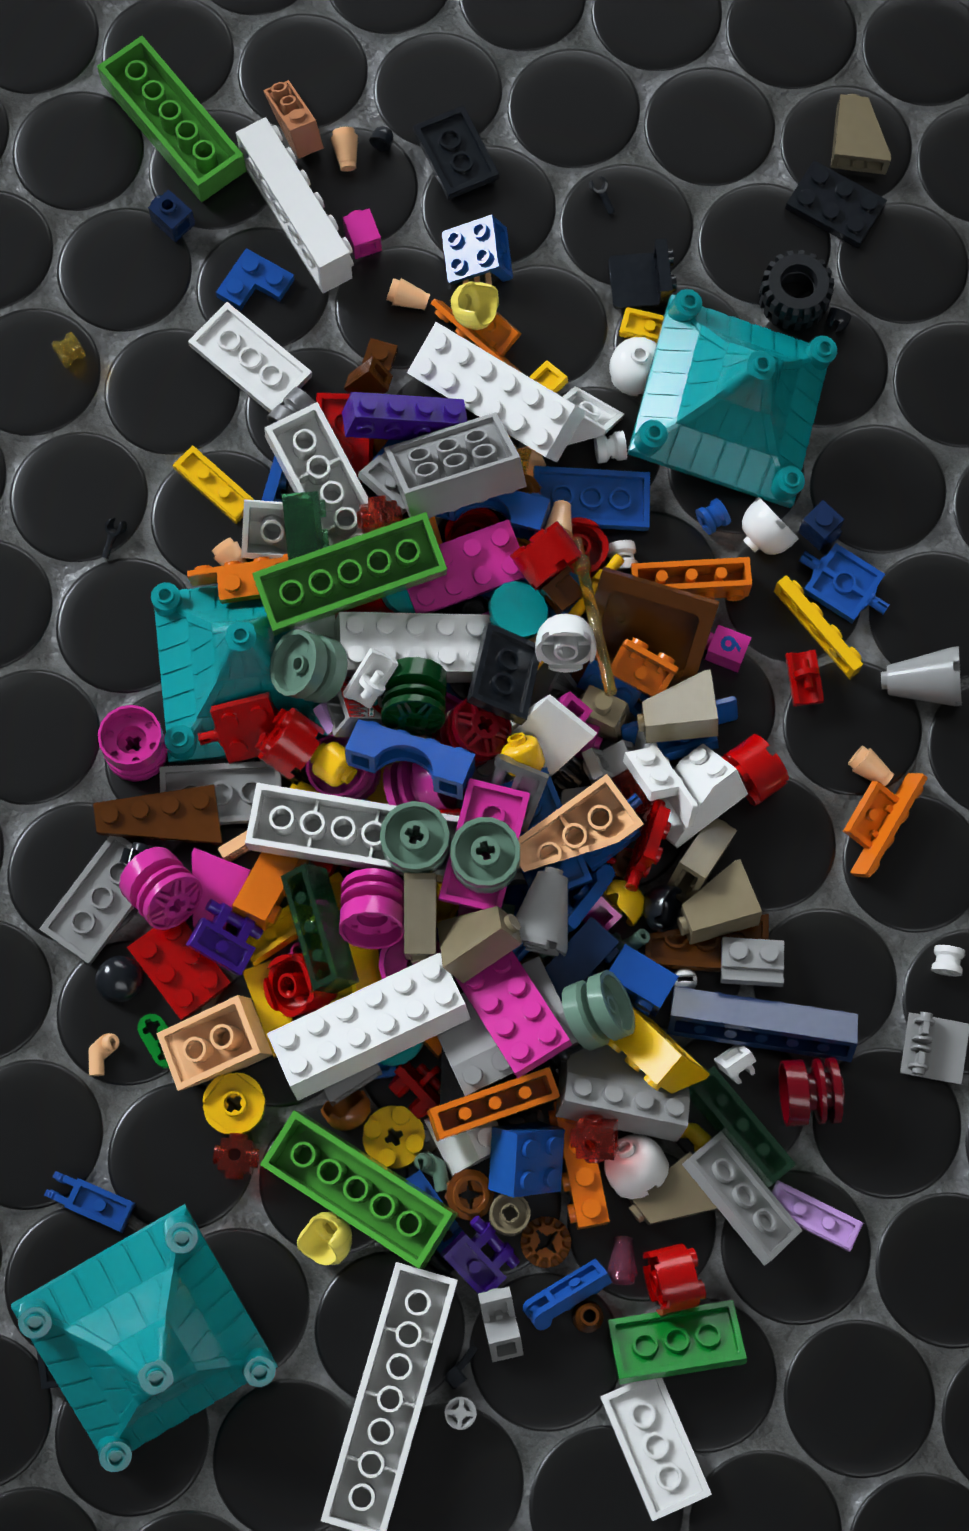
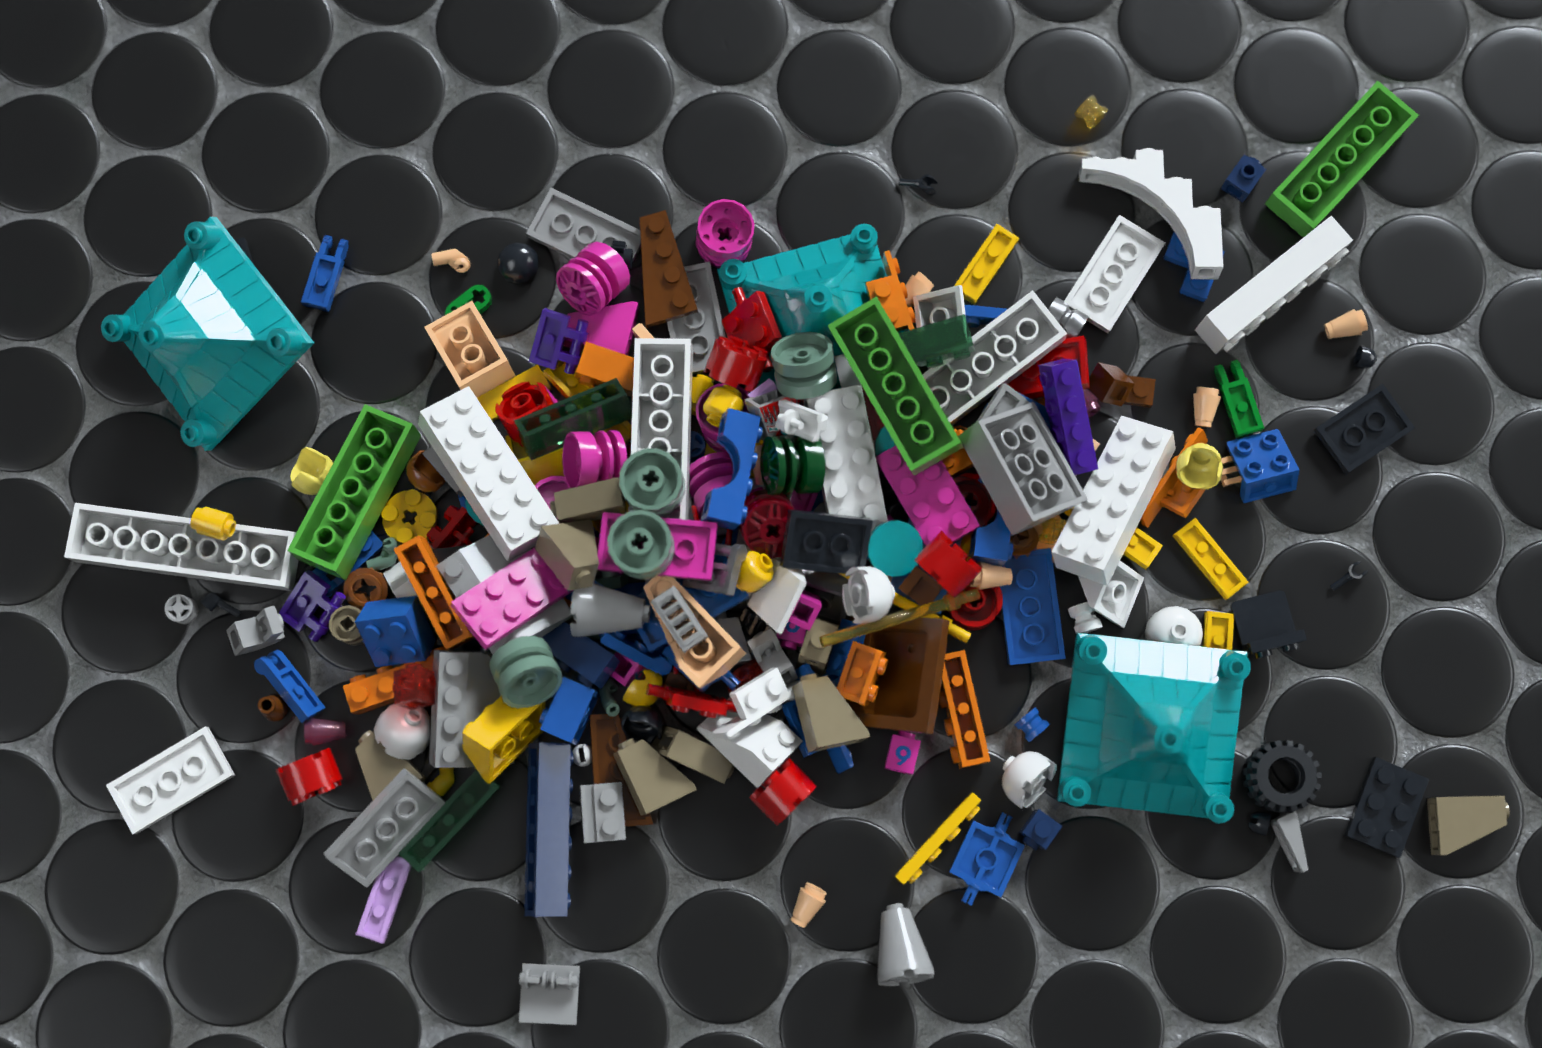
camera: 85 degrees right, 5 degrees up
red plate [127,921,232,1021] -> none
yellow plate [203,1072,266,1136] -> none
clear red brick [213,1133,260,1180] -> none
nougat slope [263,80,324,159] -> none
dark pink brick [343,208,382,259] -> none
clear red brick [357,495,402,534] -> none
dark orange gear [521,1216,571,1268] -> none
white wheel [608,540,638,574] -> none
green plate [608,1300,747,1385] -> none
white tile [714,1045,756,1084] -> none
dark red wheel [779,1057,845,1127] -> none
red hips [785,650,824,707] -> none
orange bracket [843,773,928,878] -> none
white wheel [931,945,965,976] -> none
none -> yellow brick [190,507,236,541]
none -> light grey slope [650,586,708,653]
none -> white arch [1079,148,1223,279]
none -> yellow tile [1173,518,1248,600]
none -> green hinge [1214,360,1264,438]
none -> light grey slope [1270,811,1308,872]

